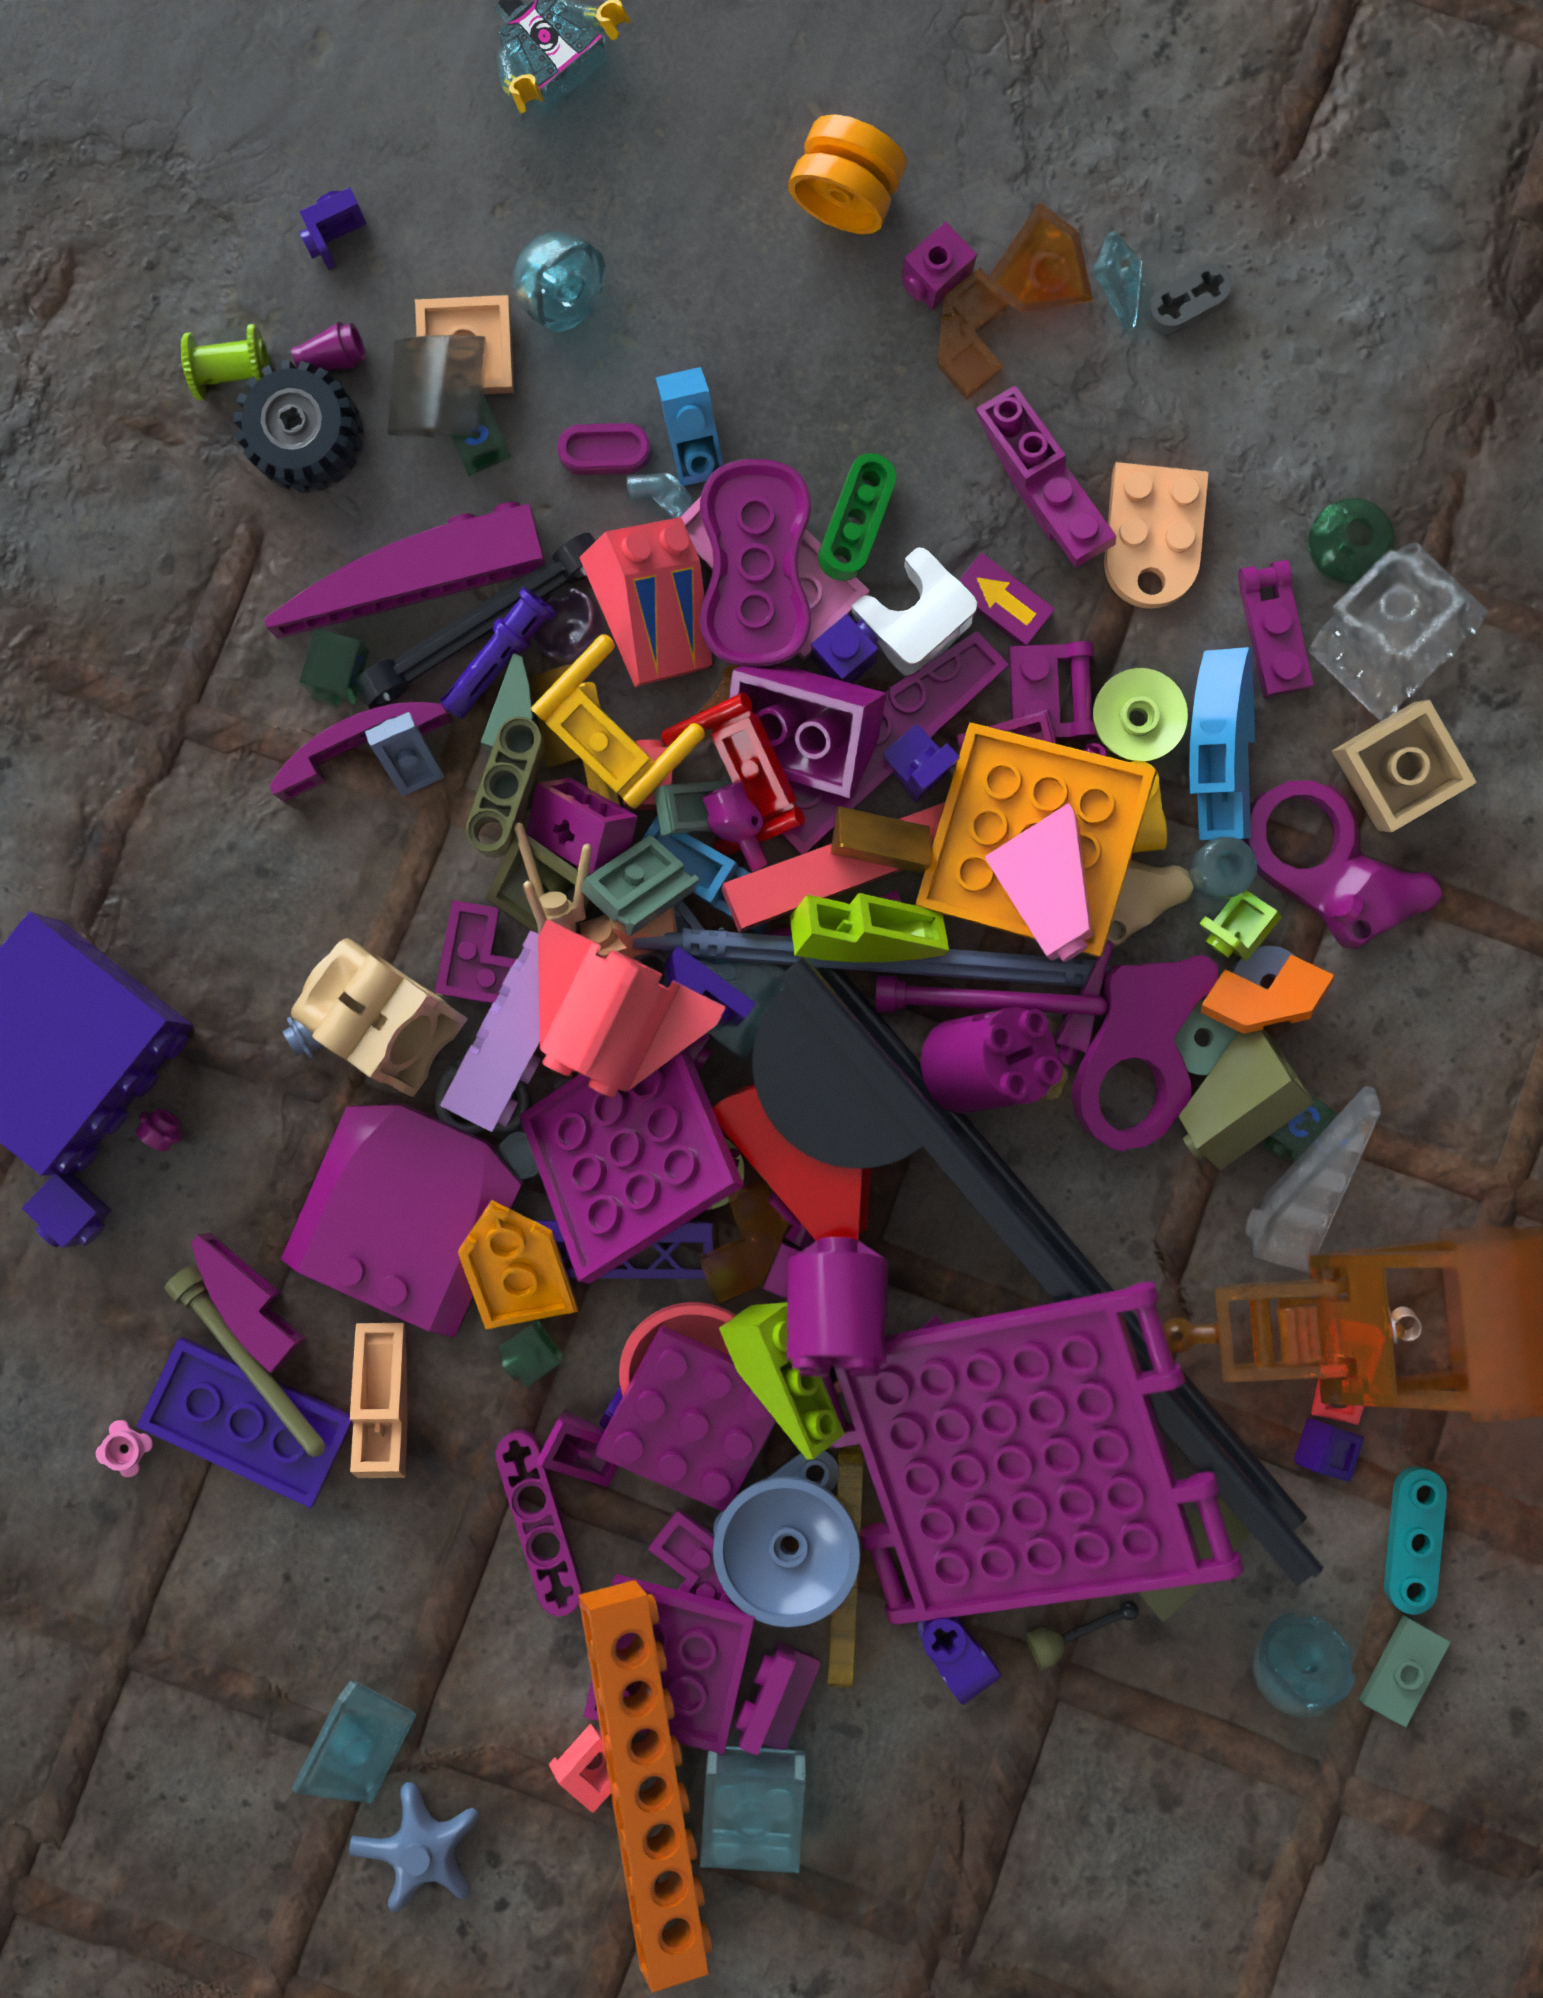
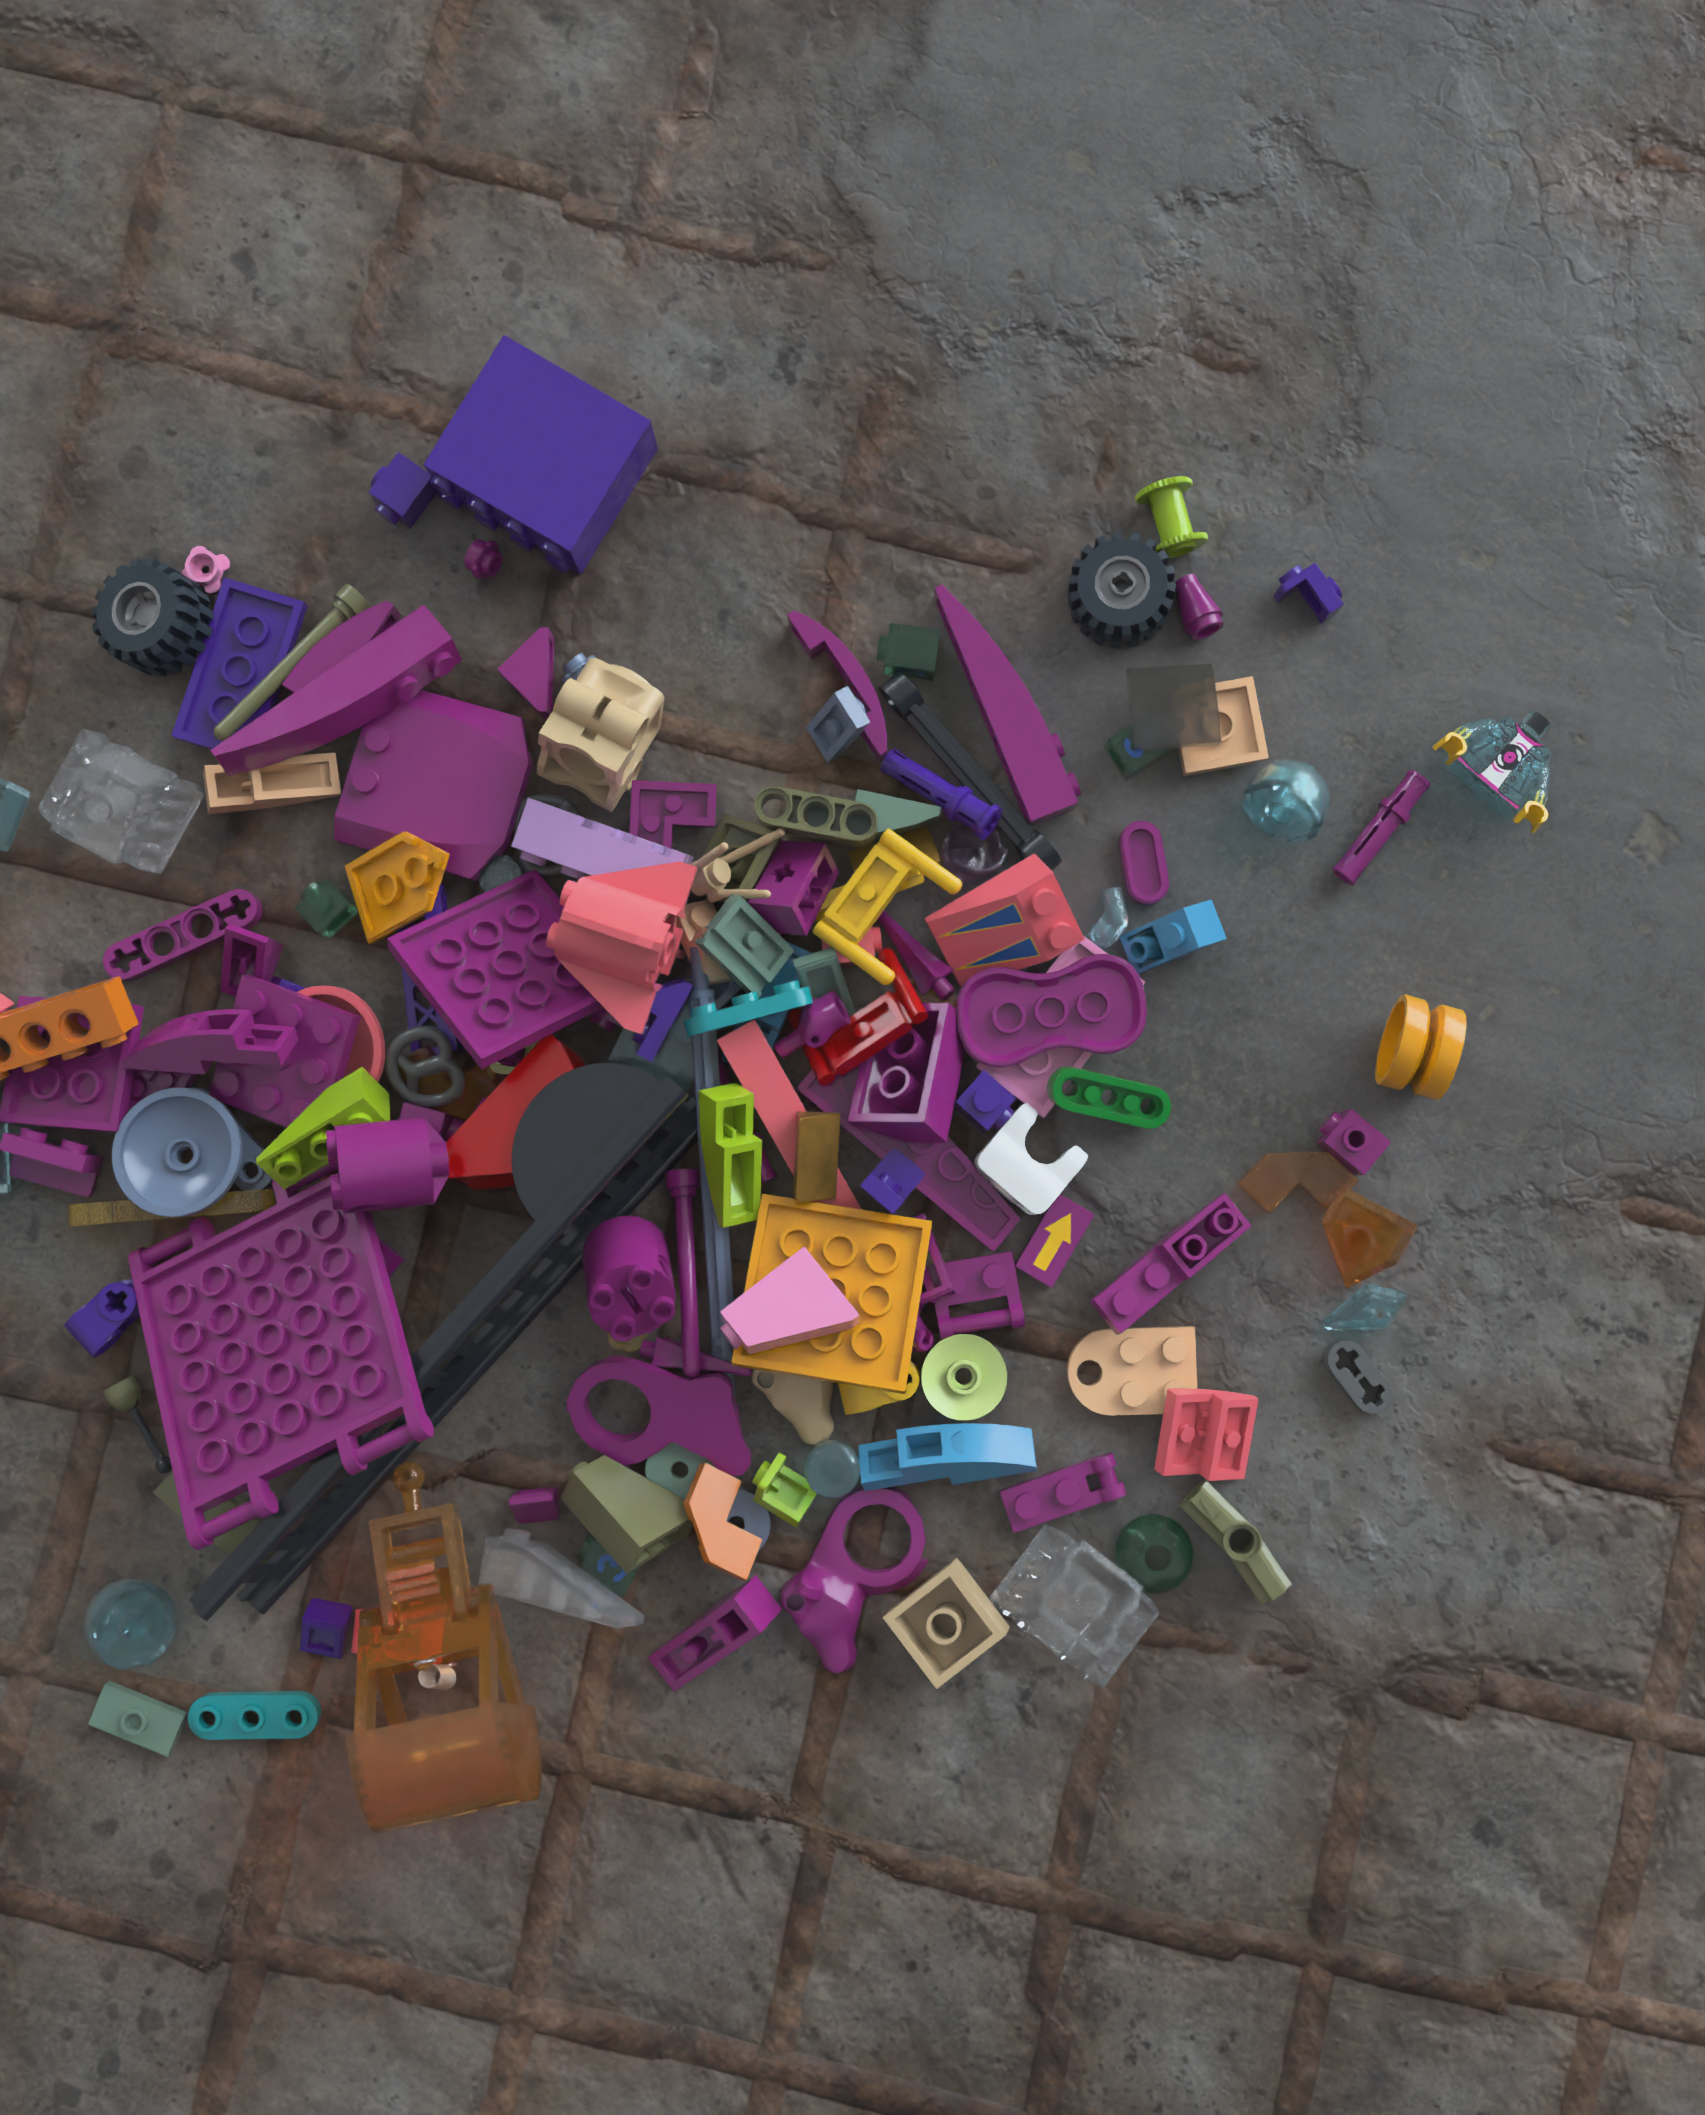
camera: 85 degrees right, 0 degrees up
none -> clear slope [38,728,205,874]
none -> black wheel [91,558,214,677]
none -> magenta slope [123,1009,299,1075]
none -> magenta slope [210,605,462,777]
none -> dark grey piece [385,1026,465,1108]
none -> magenta slope [497,627,554,720]
none -> magenta slope [509,1487,560,1524]
none -> magenta slope [648,1575,782,1692]
none -> teal plate [683,980,813,1037]
none -> magenta piece [878,911,955,1001]
none -> coral slope [1154,1388,1259,1481]
none -> olive piece [1179,1479,1292,1605]
none -> magenta pin [1332,770,1431,886]

